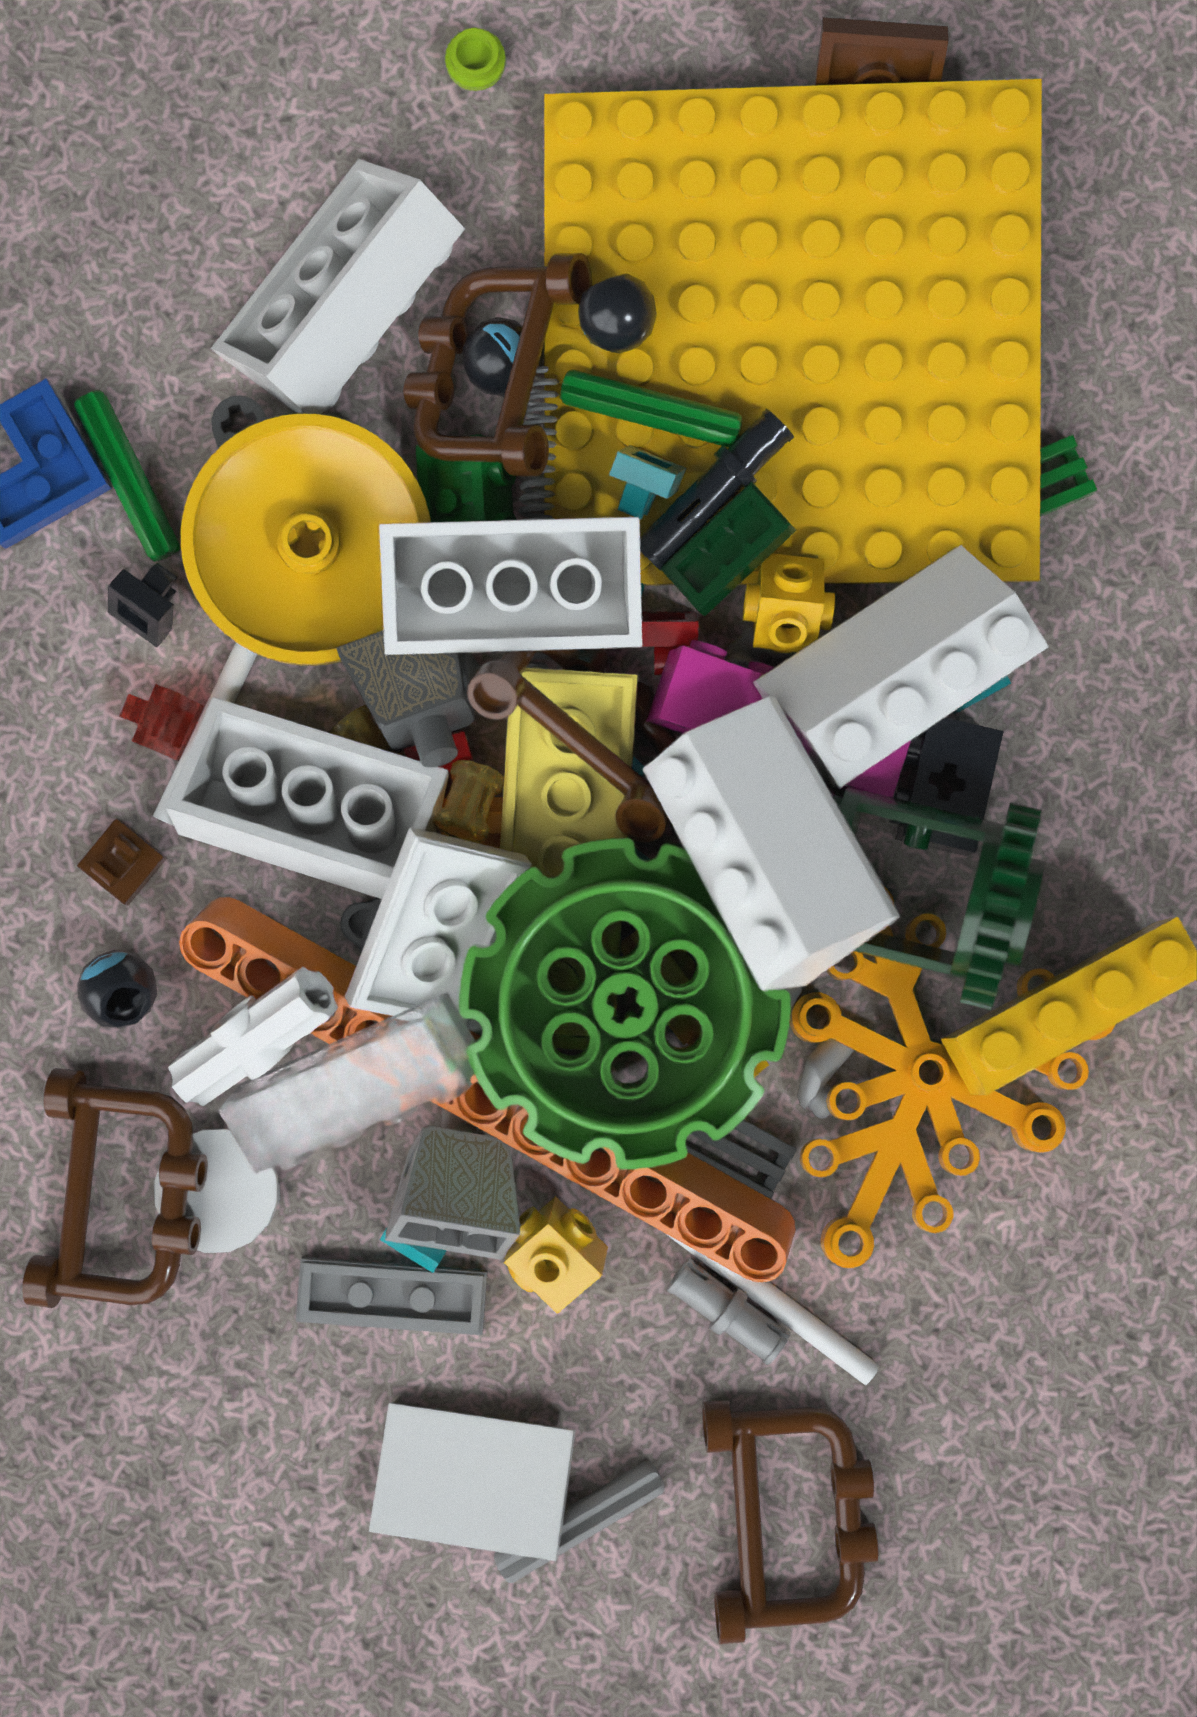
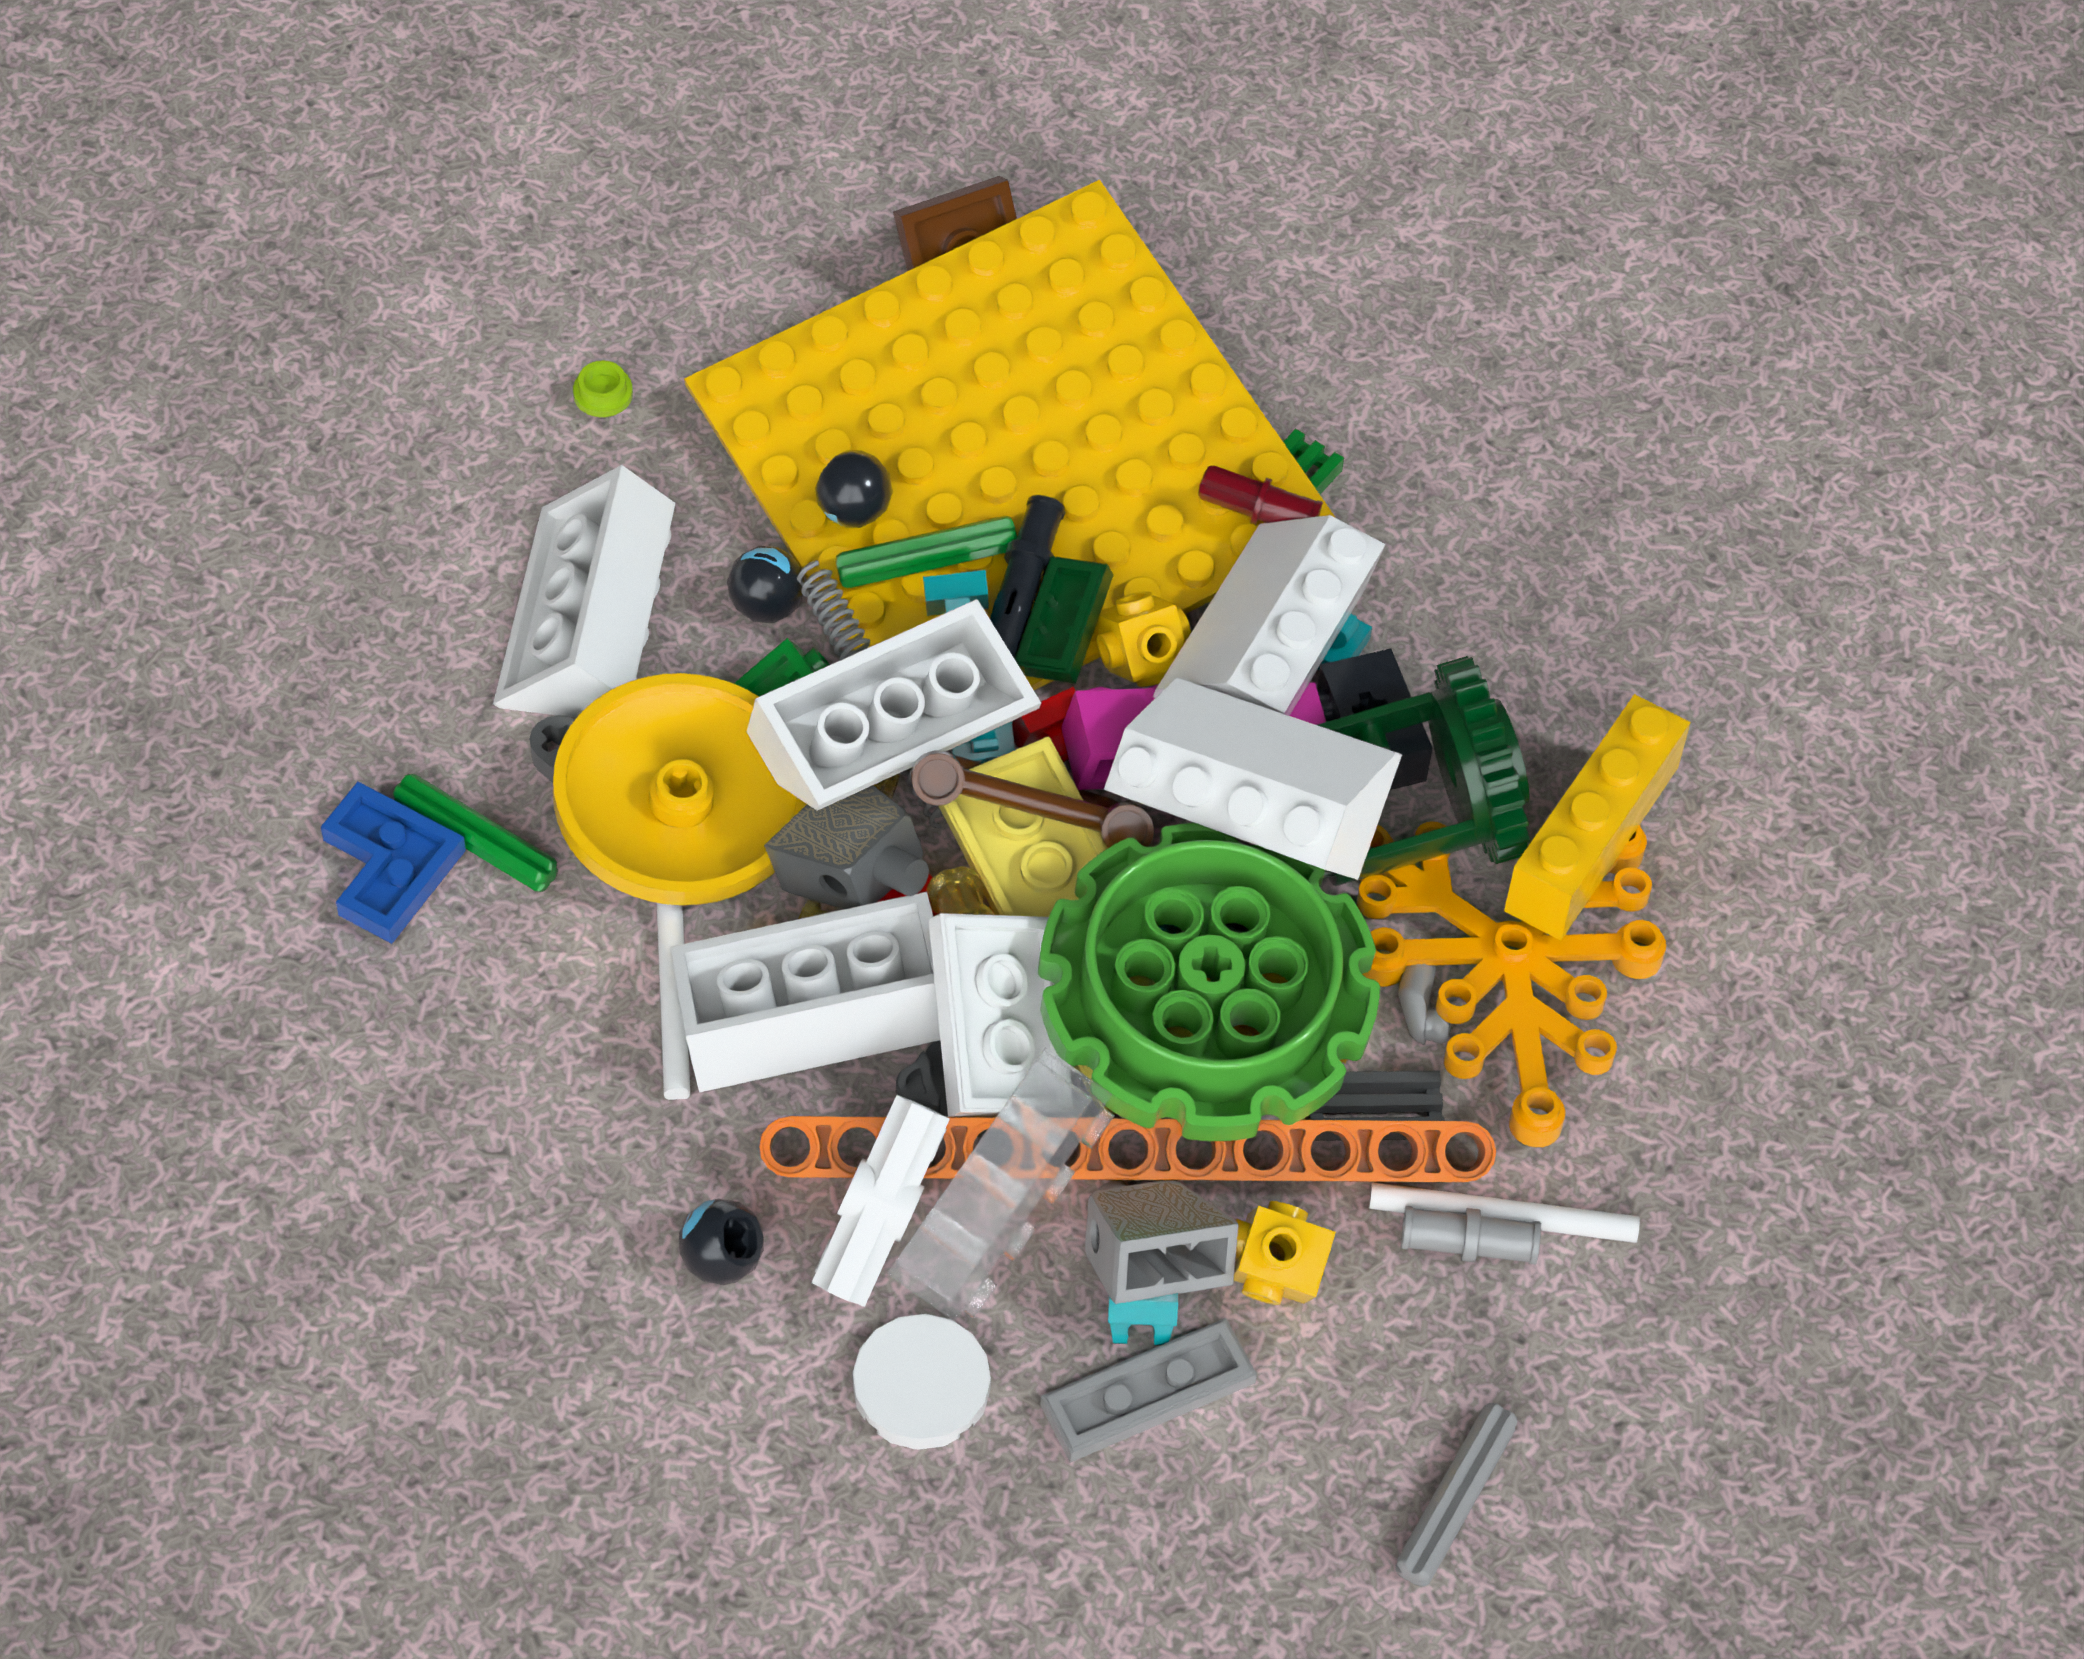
camera: 30 degrees left, 30 degrees down
reddish brown bar [22,1068,208,1308] -> none
reddish brown tile [77,818,167,906] -> none
black tile [108,563,177,648] -> none
clear red tile [119,684,204,762] -> none
white tile [369,1403,576,1561] -> none
reddish brown bar [403,253,592,477] -> none
reddish brown bar [702,1400,878,1645] -> none
none -> dark red axle [1198,465,1323,526]

